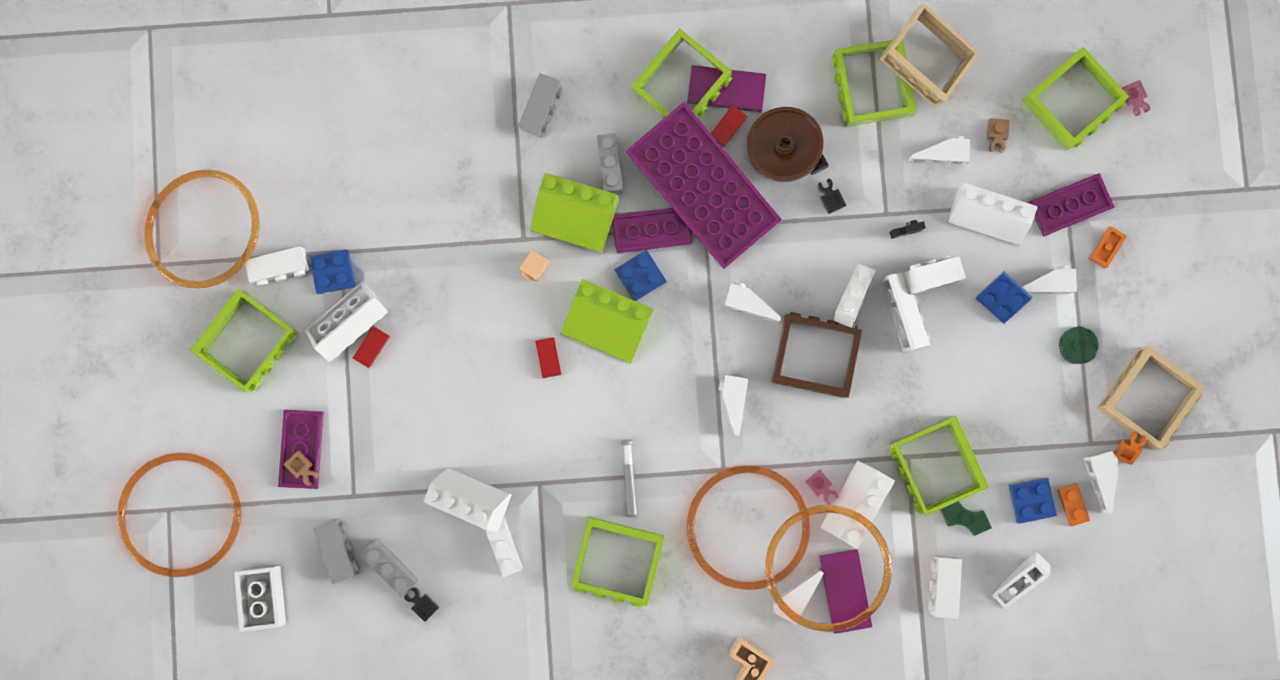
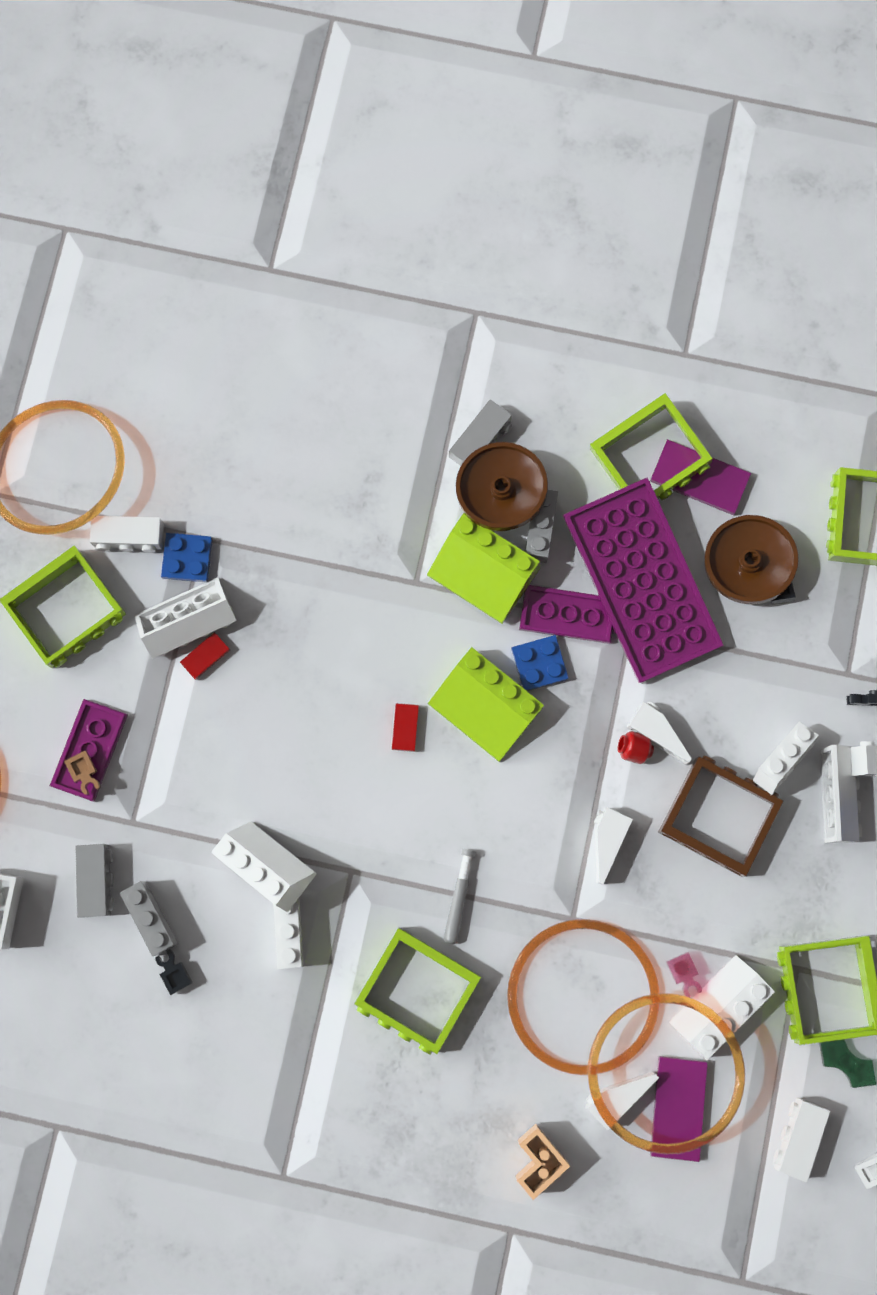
camera: 20 degrees right, 5 degrees down
light nougat brick [519,250,549,282] -> none
red tile [711,105,748,147] -> none
black plate [817,178,847,215] -> none
none -> reddish brown dish [456,442,548,531]
none -> red head [617,731,654,764]

